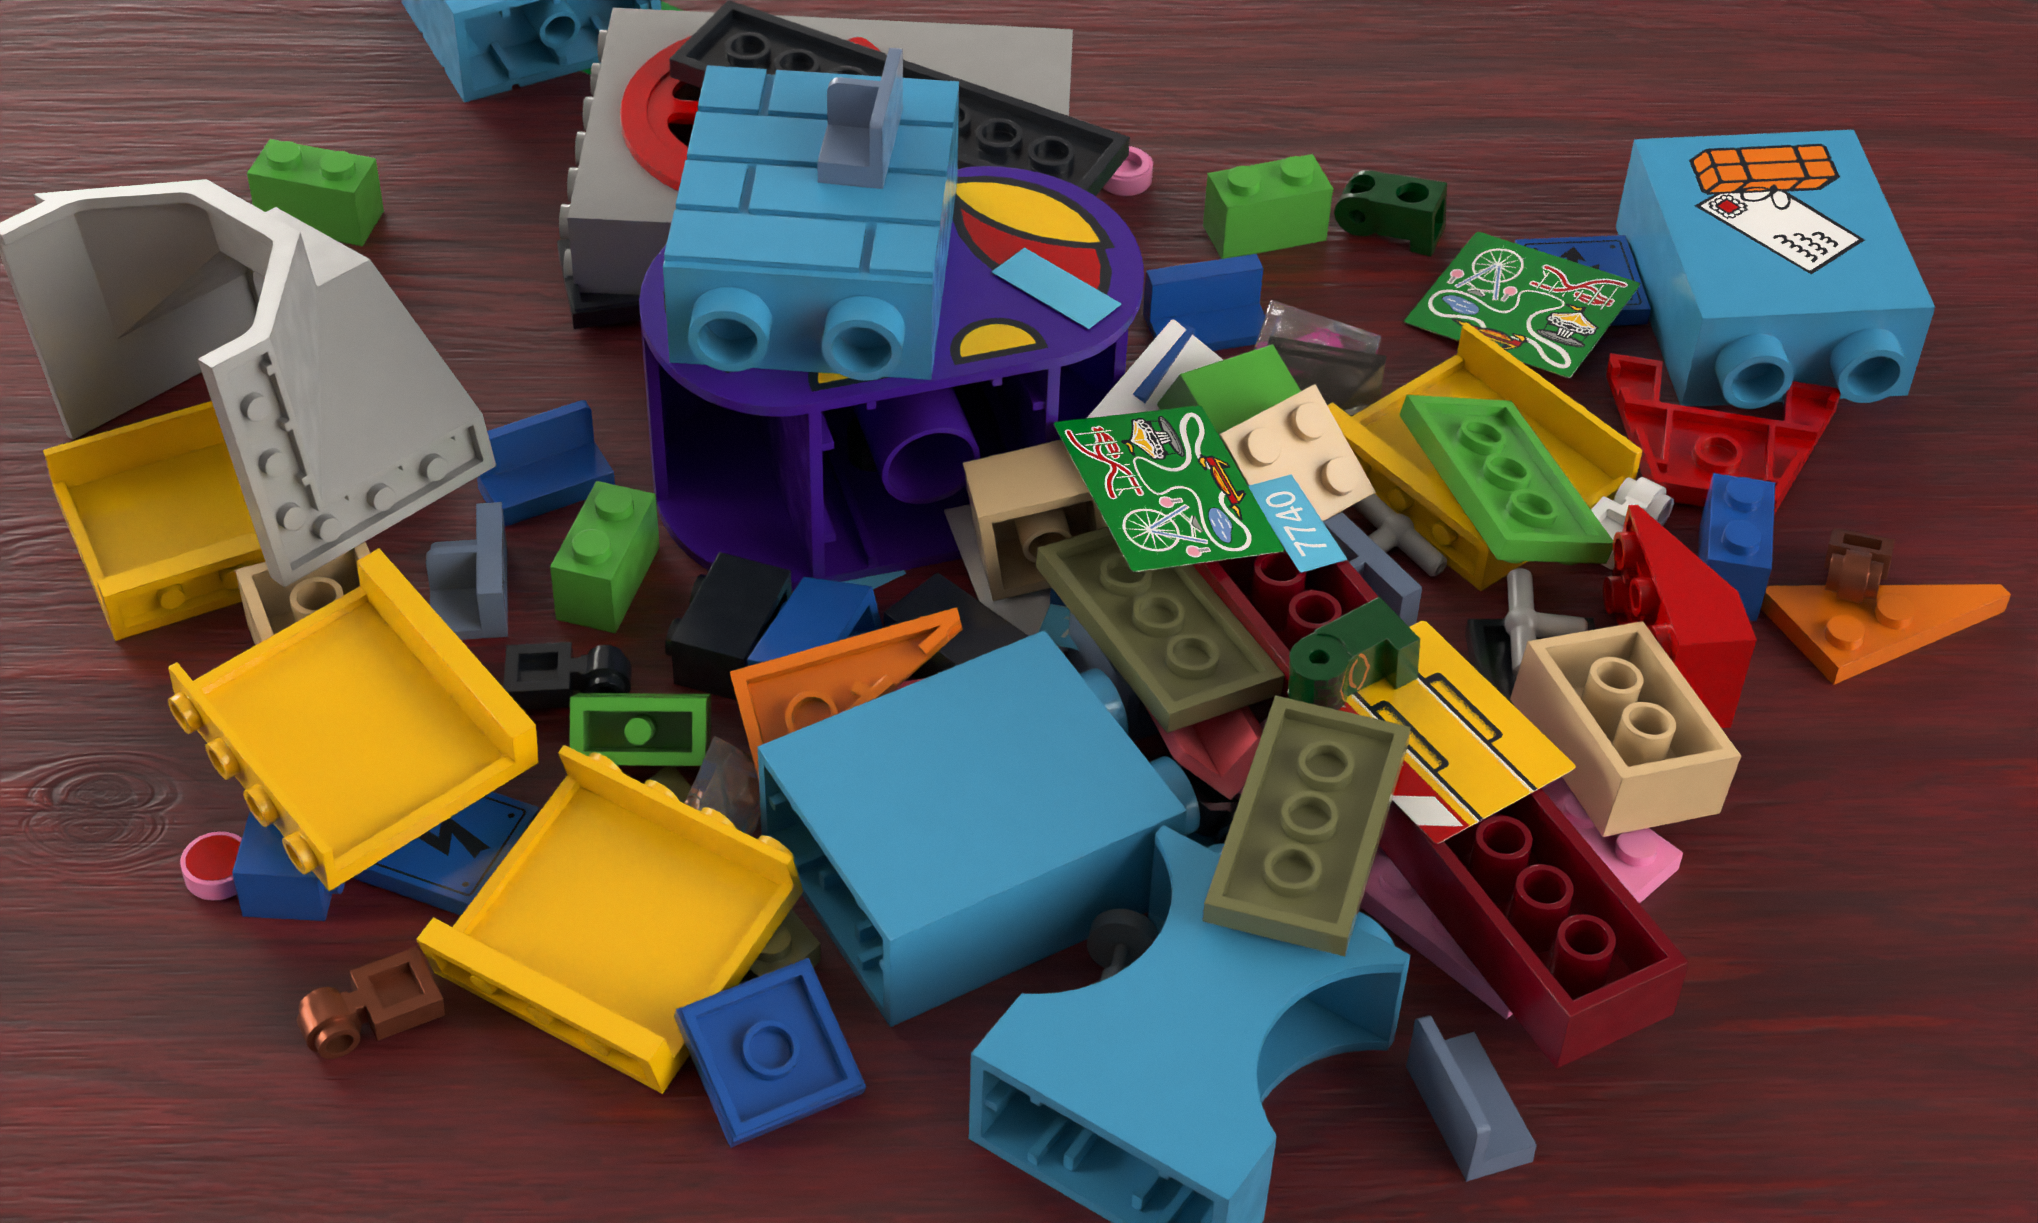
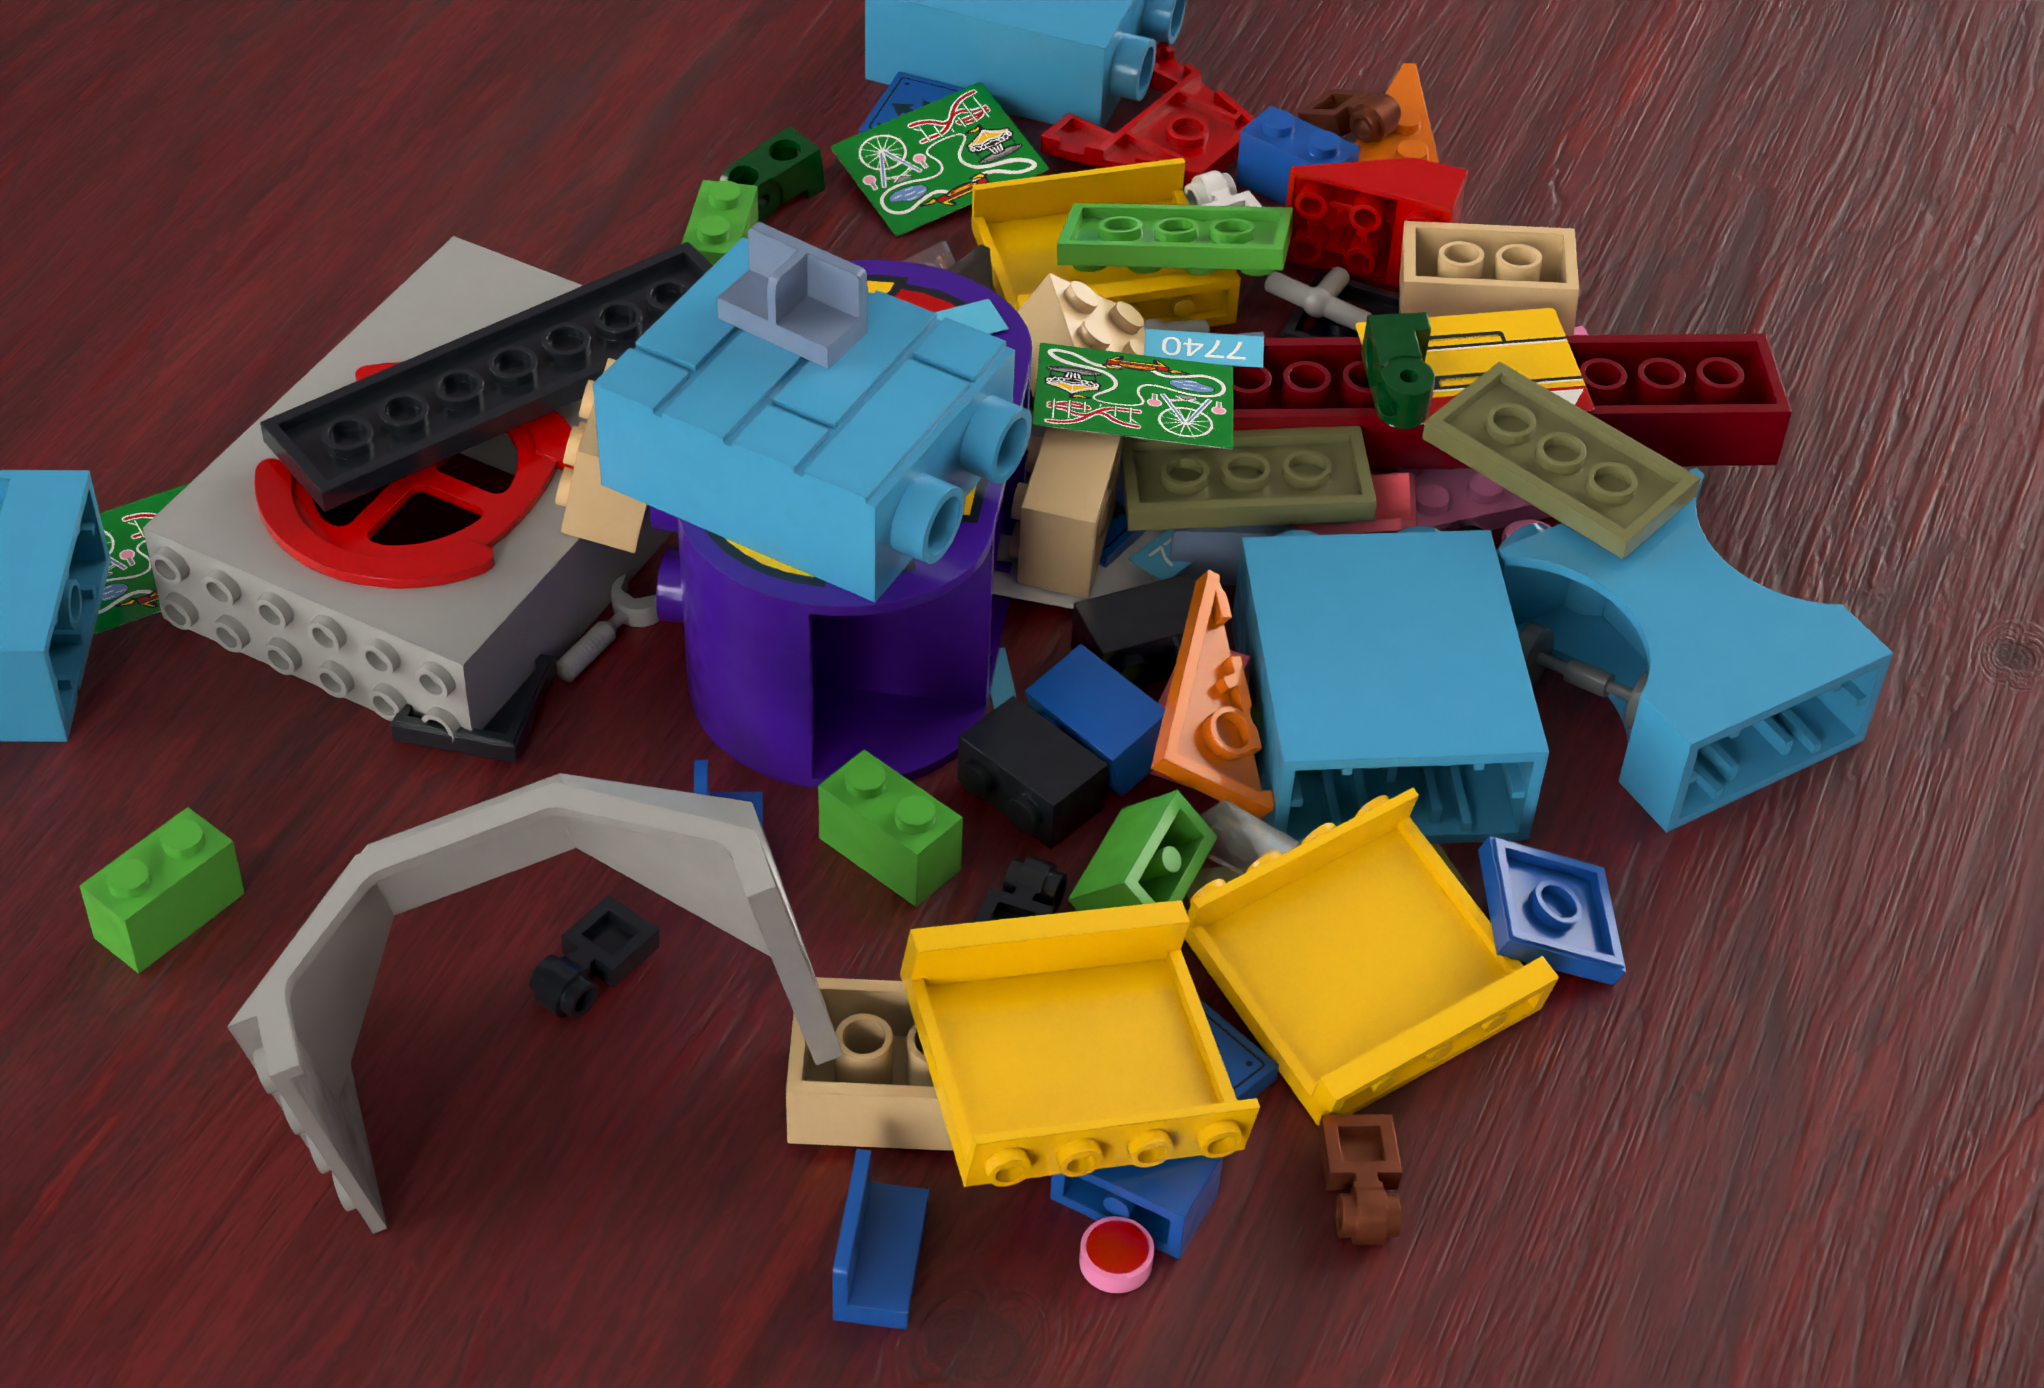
camera: 65 degrees left, 0 degrees up
yellow panel [43,401,265,641] -> none
sand blue panel [426,502,508,640] -> none
sand blue panel [1406,1015,1537,1182] -> none
none -> blue panel [833,1149,929,1330]

